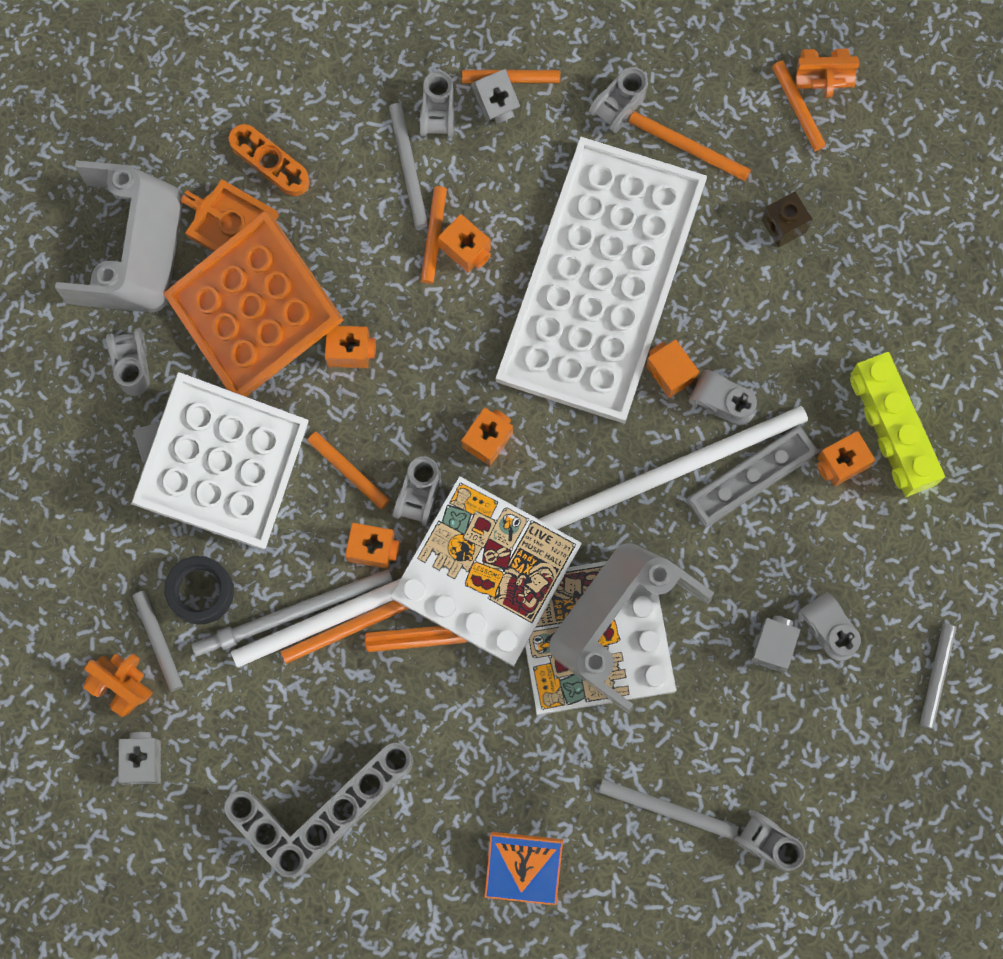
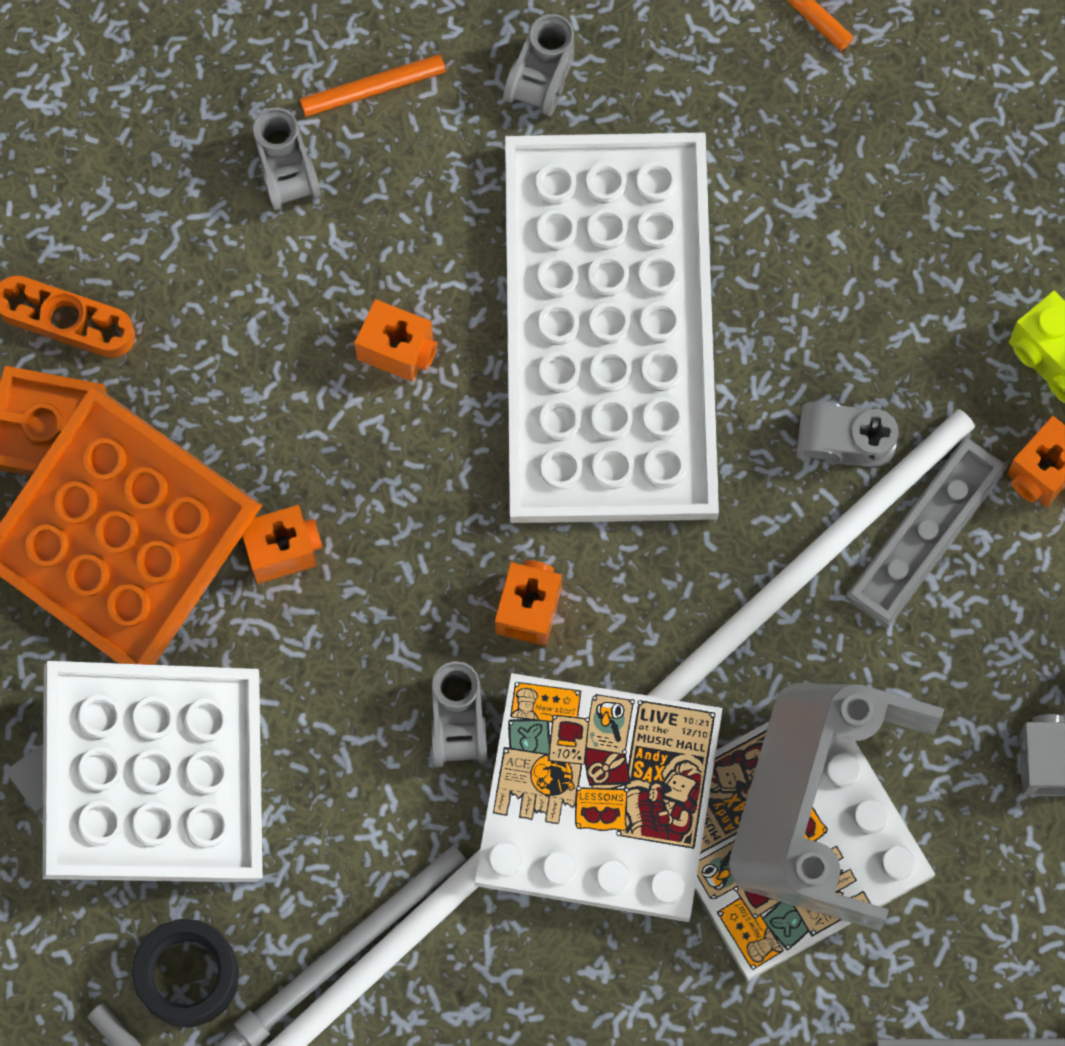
camera: 20 degrees left, 5 degrees down
orange bar [281,600,409,664] -> none
orange bar [307,432,390,510] -> none
orange brick [345,523,400,569] -> none
orange axle [364,626,468,652] -> none
light grey bar [389,103,428,229] -> none
orange bar [420,186,447,284] -> none
light grey brick [471,69,520,124] -> none
orange bar [628,111,751,181] -> none
orange brick [646,339,699,398] -> none
dark brown brick [761,192,813,248] -> none

